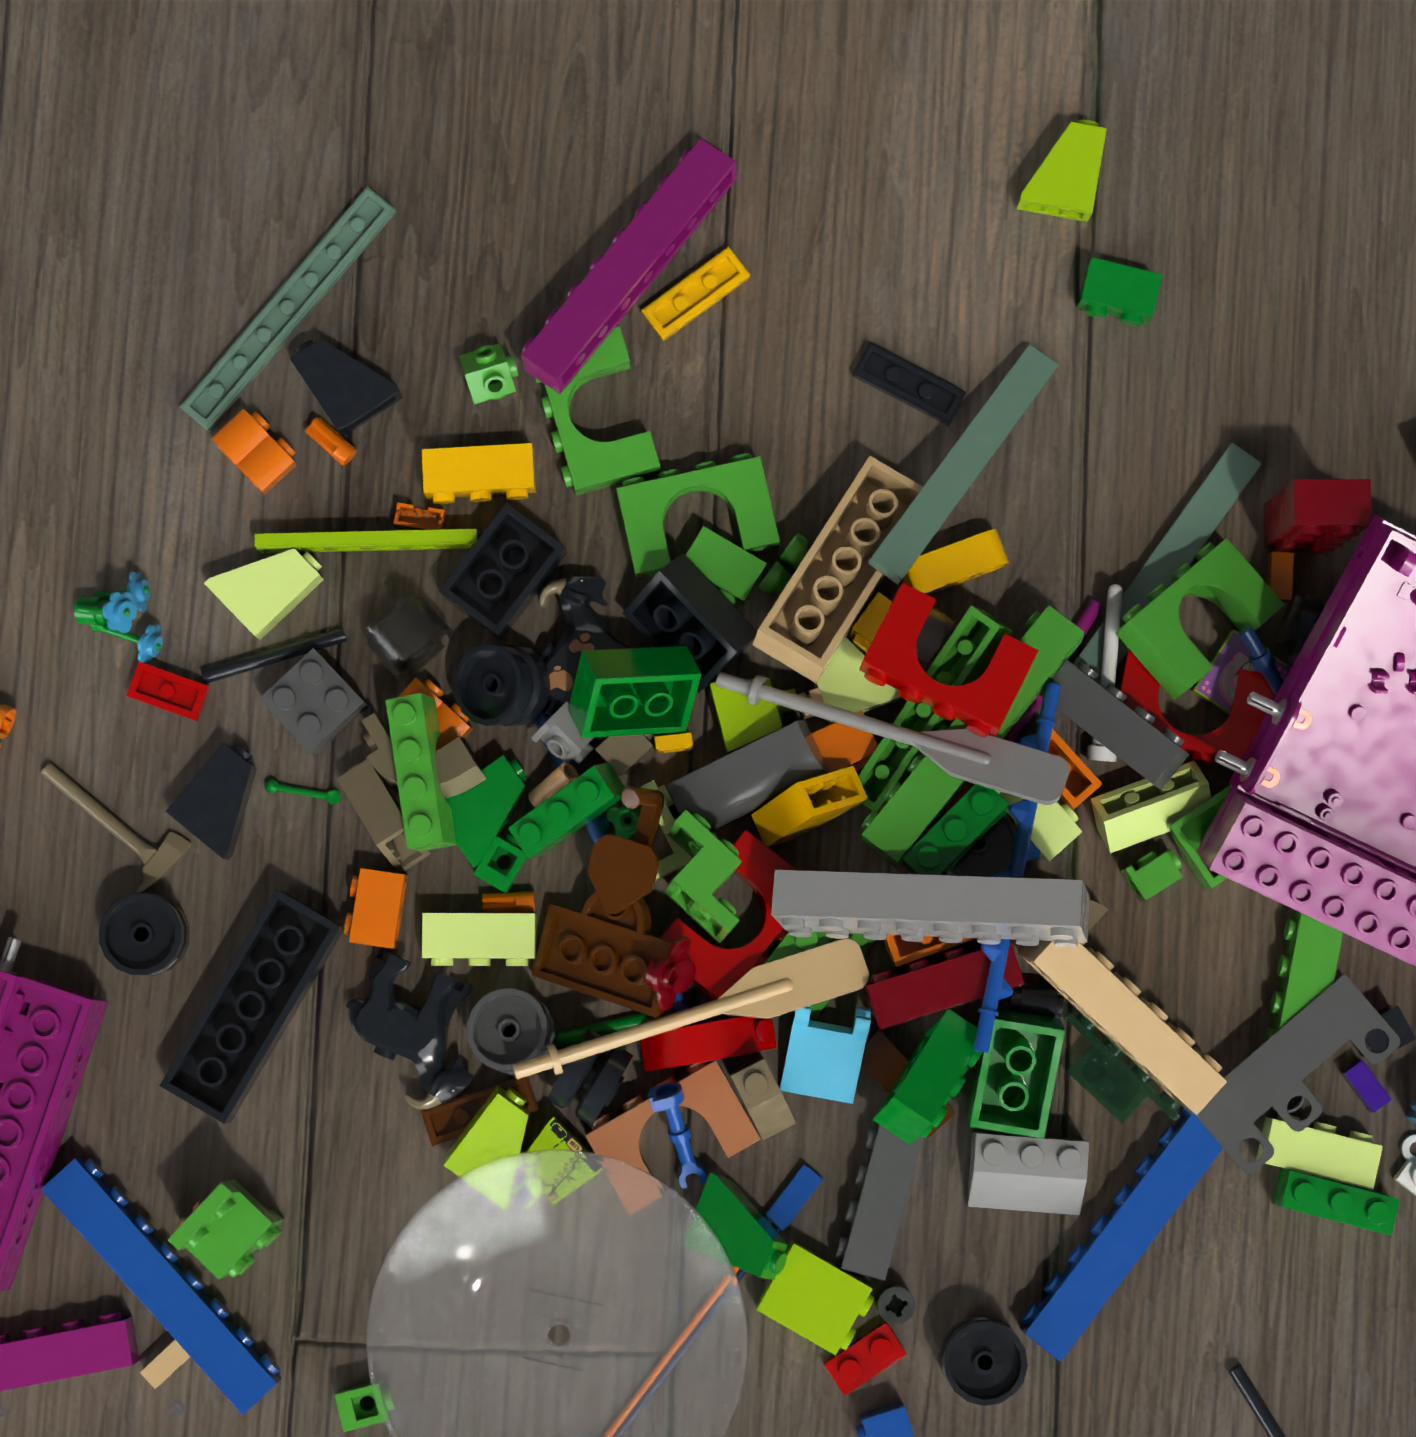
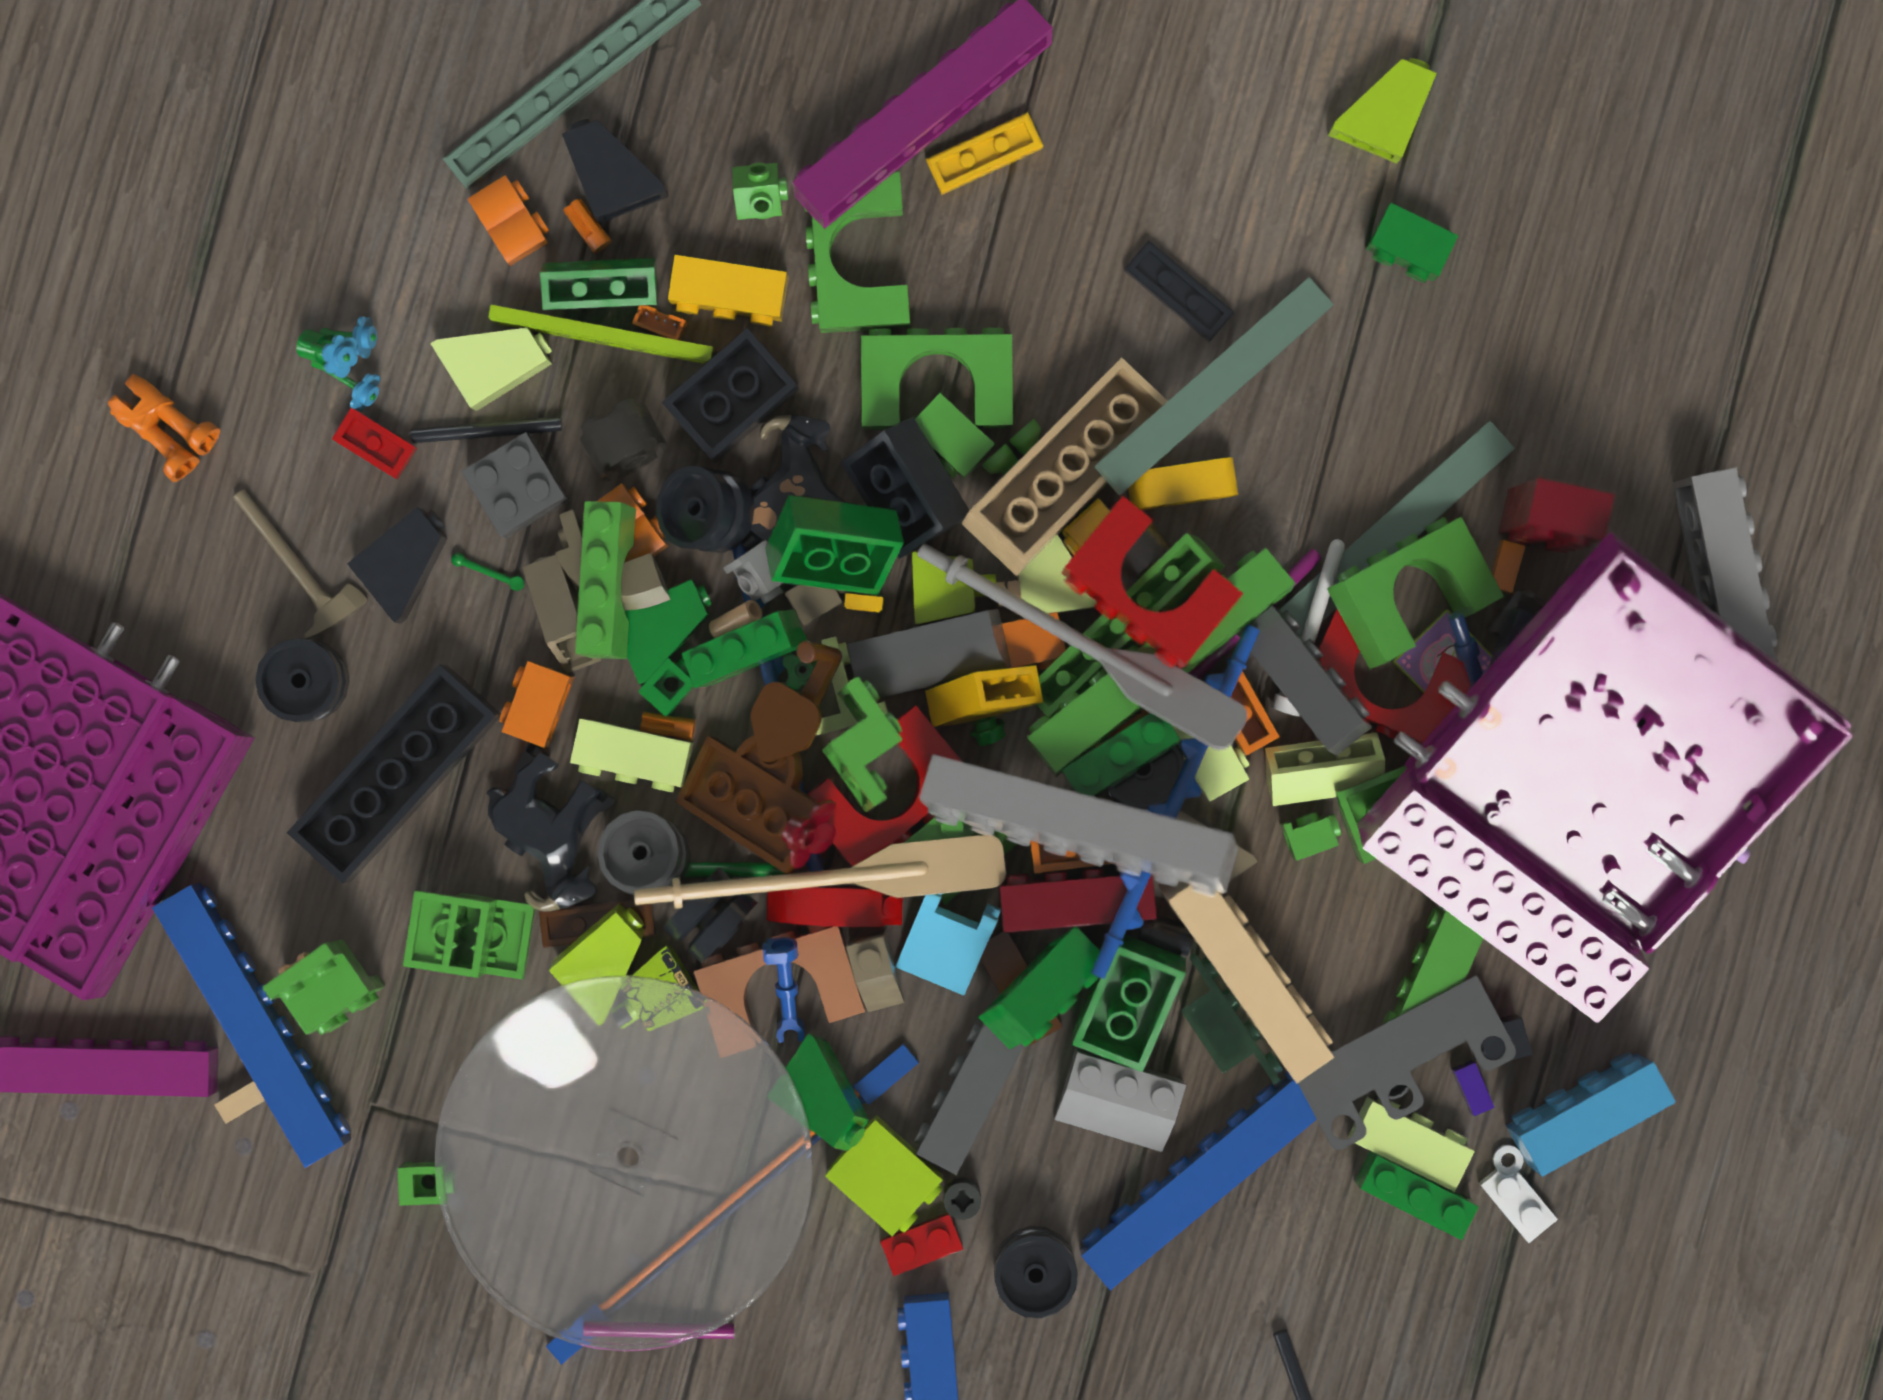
camera: 20 degrees right, 5 degrees up
none -> bright green bracket [403,890,536,980]
none -> green brick [540,258,658,310]
none -> green plate [970,716,1006,746]

